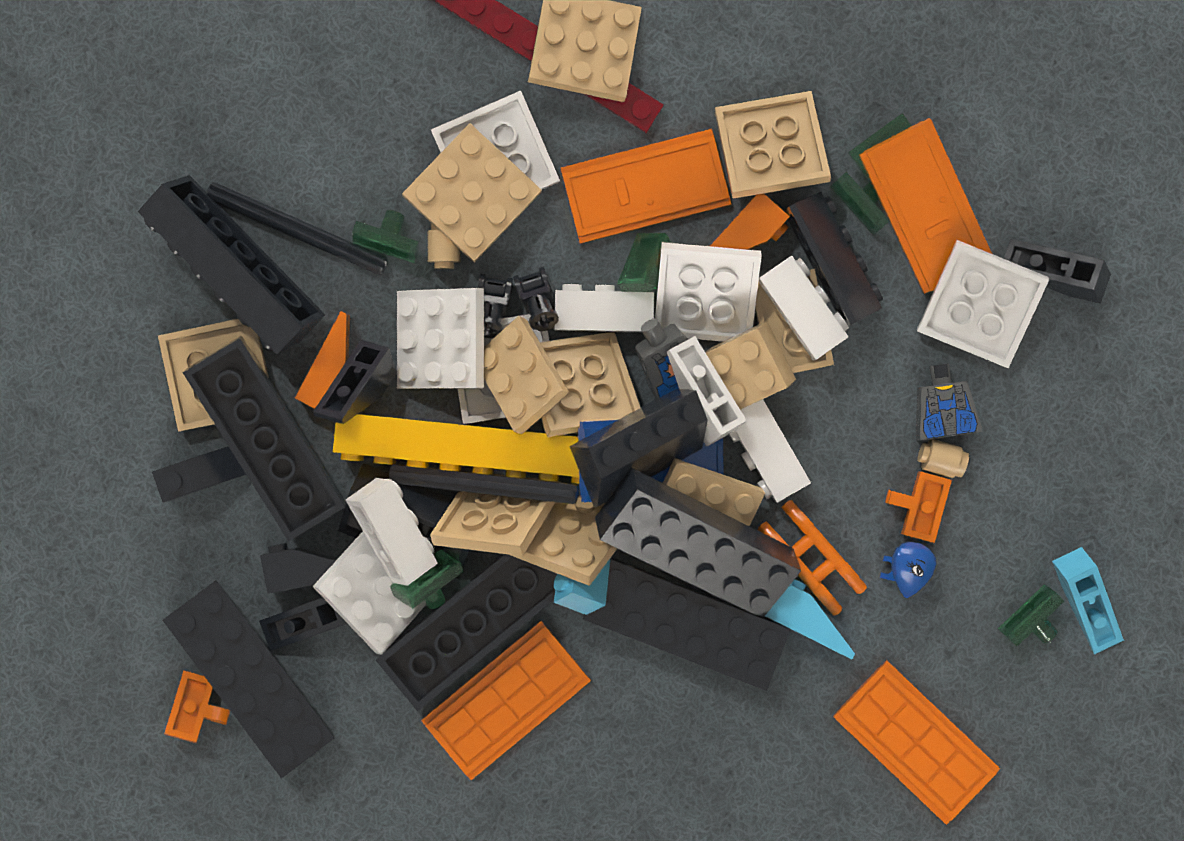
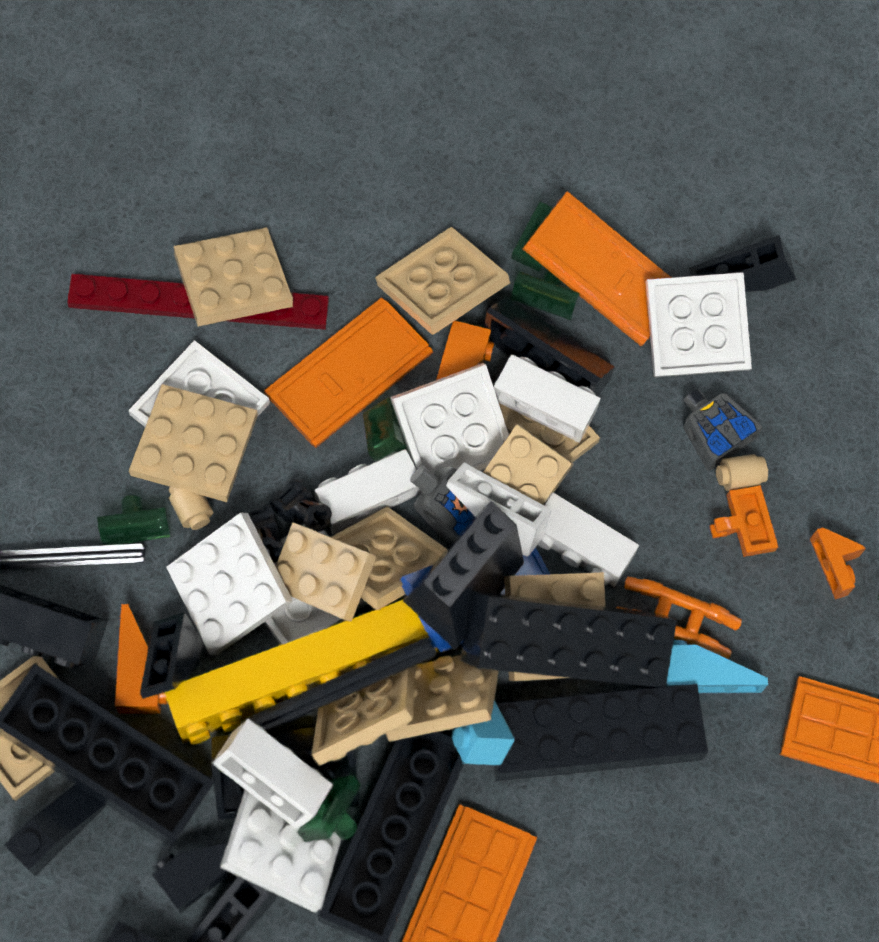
camera: 30 degrees left, 20 degrees down
blue piece [880,542,936,598] -> none
none -> orange slope [810,527,866,600]

